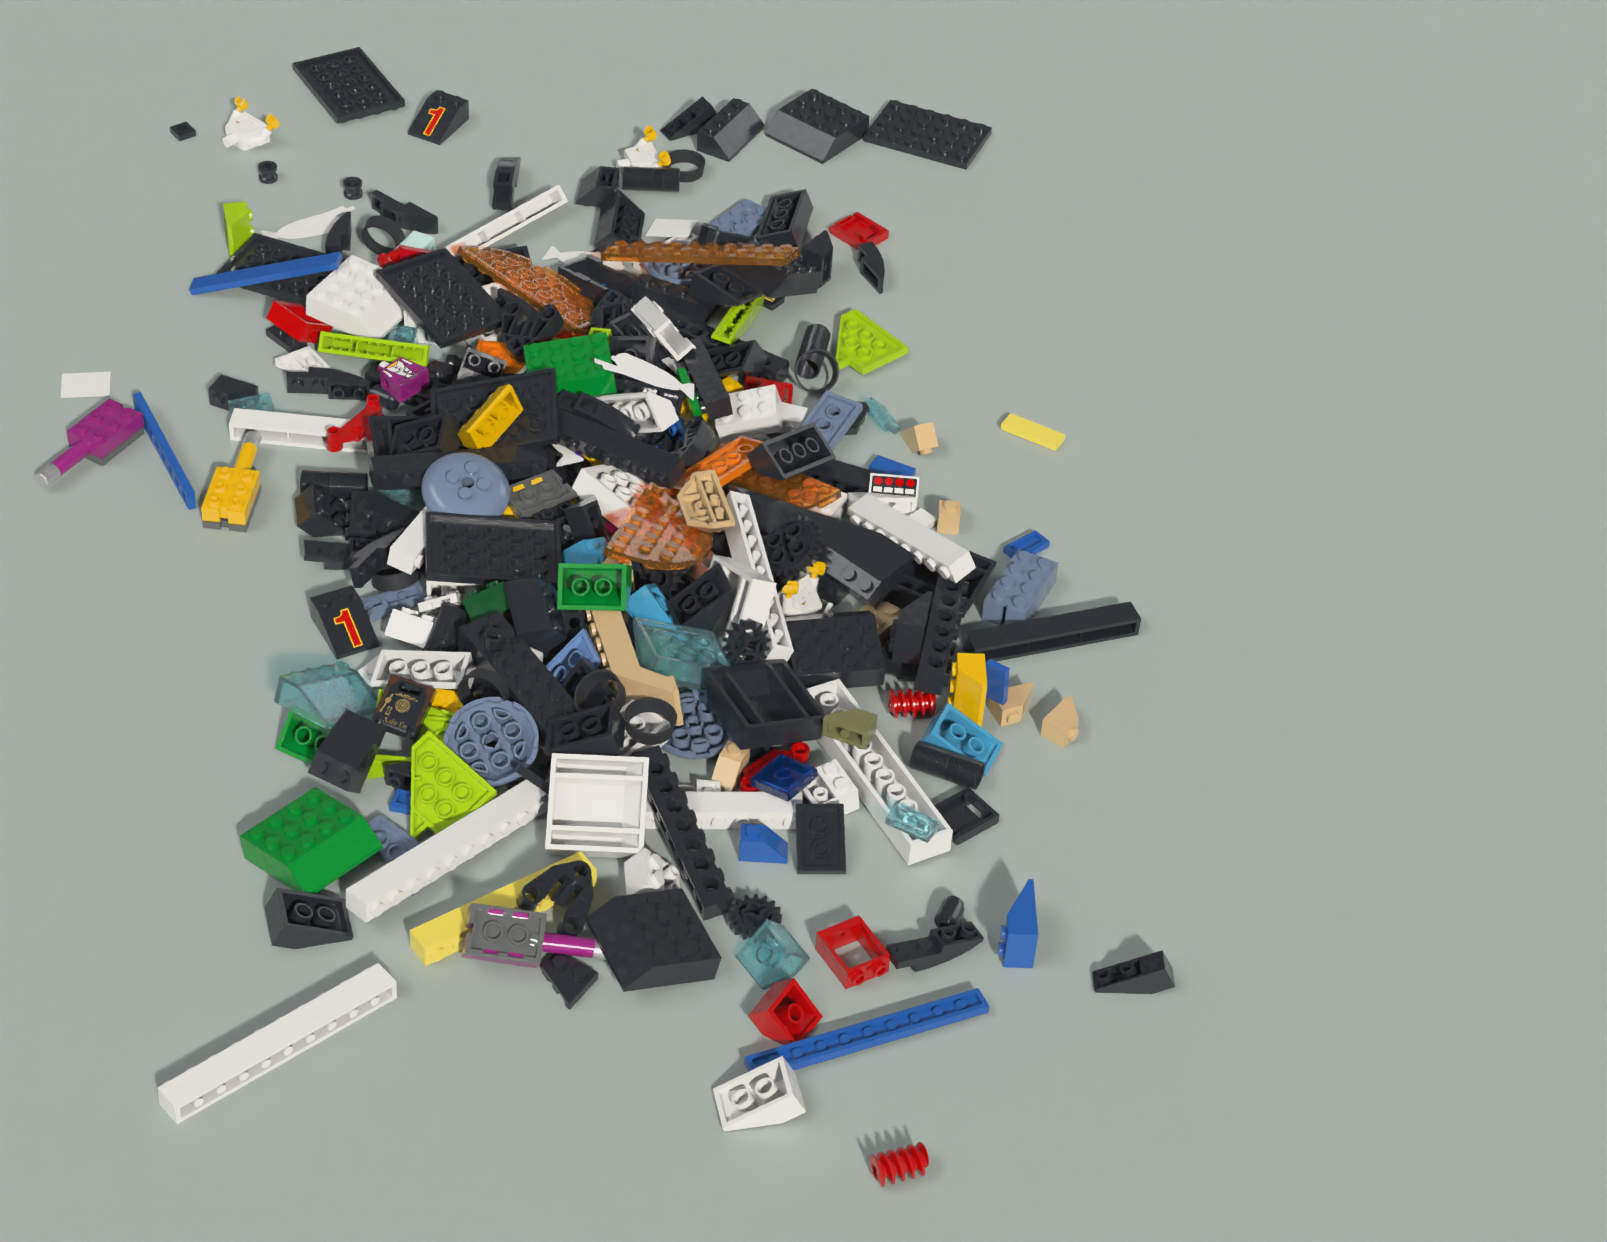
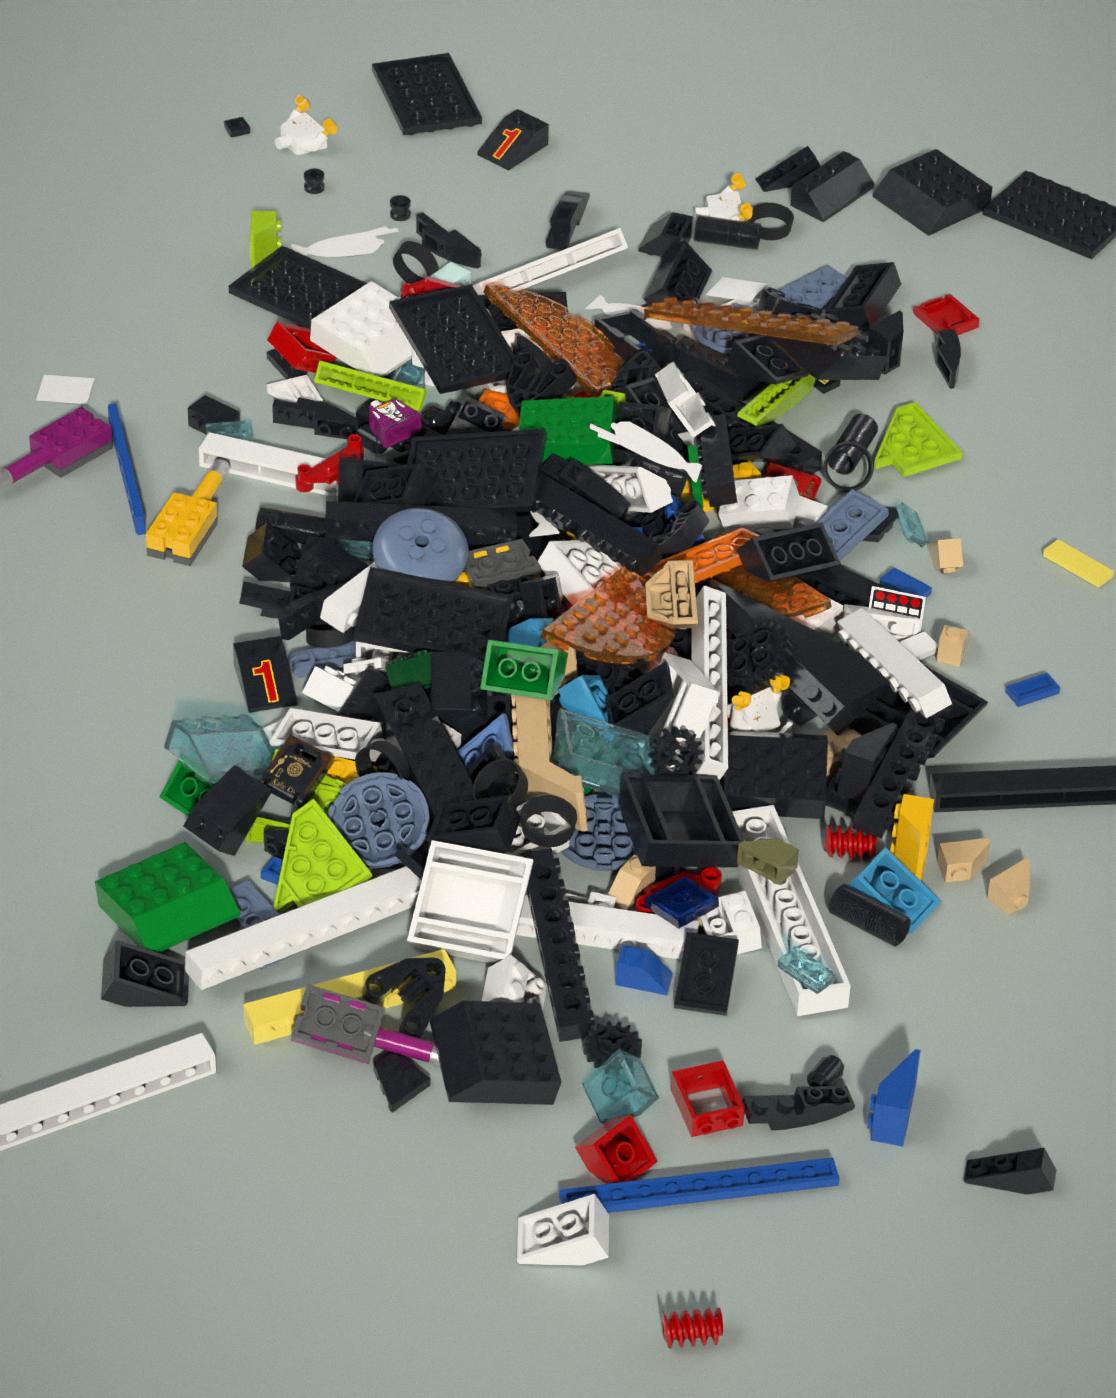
camera: 15 degrees right, 0 degrees up
blue tile [189,252,343,295] -> none
black slope [325,212,352,254] -> none
yellow slope [457,384,523,449] -> none
black container [934,787,999,845] -> none
sand blue piece [982,549,1059,625] -> none
blue tile [986,659,1010,705] -> none

